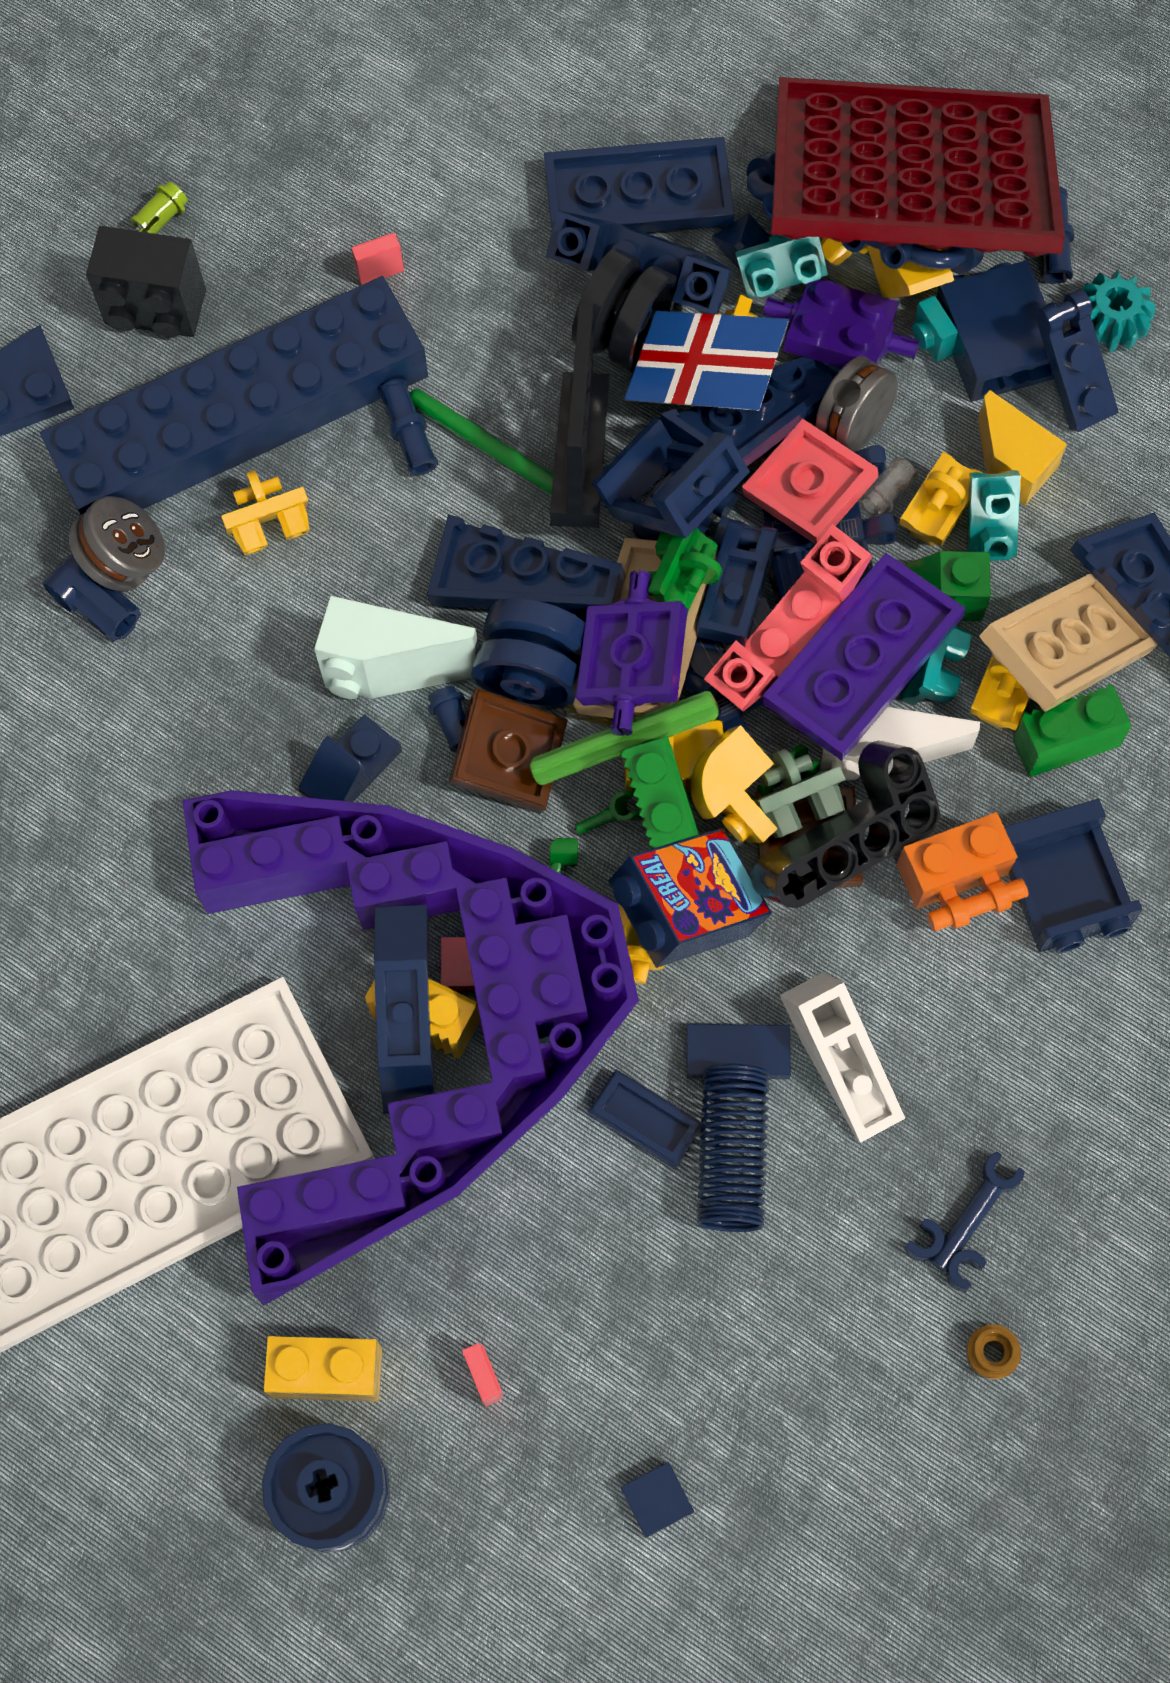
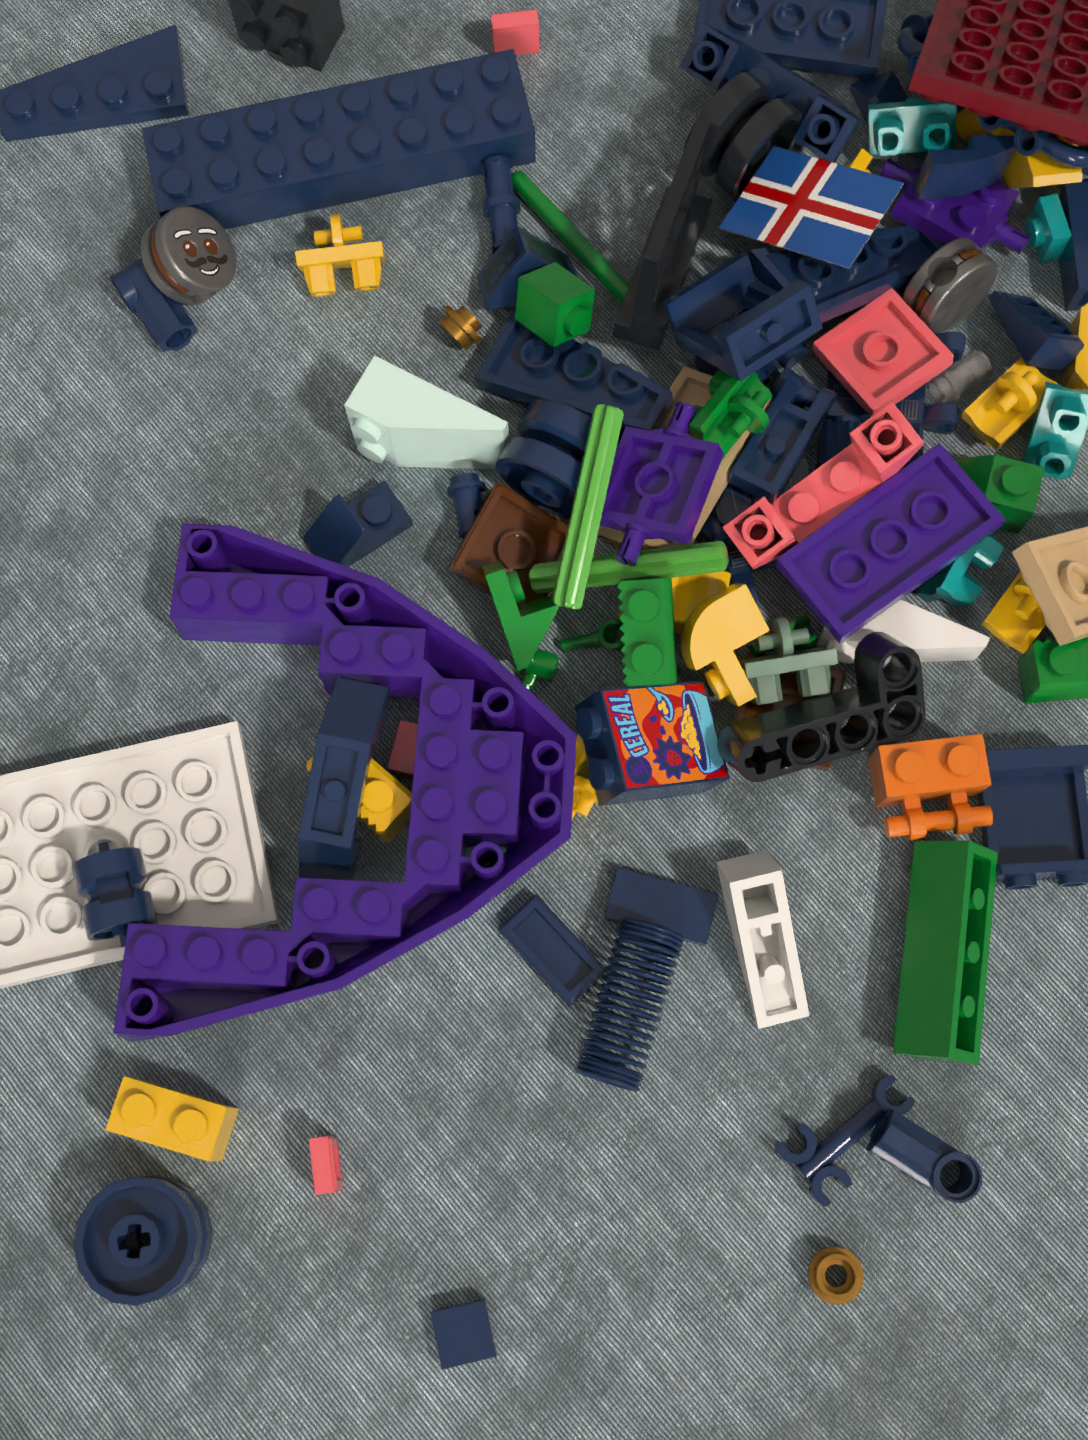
camera: 15 degrees right, 5 degrees up
none -> dark blue wheel [71,842,158,947]
none -> pearl gold plate [439,305,483,350]
none -> dark blue slope [477,225,577,311]
none -> green slope [482,560,560,671]
none -> green brick [515,262,595,347]
none -> bright green axle [552,404,624,609]
none -> dark blue piece [867,1109,983,1203]
none -> green brick [893,840,998,1065]
none -> dark blue slope [914,135,1016,200]
none -> dark blue slope [989,290,1084,371]

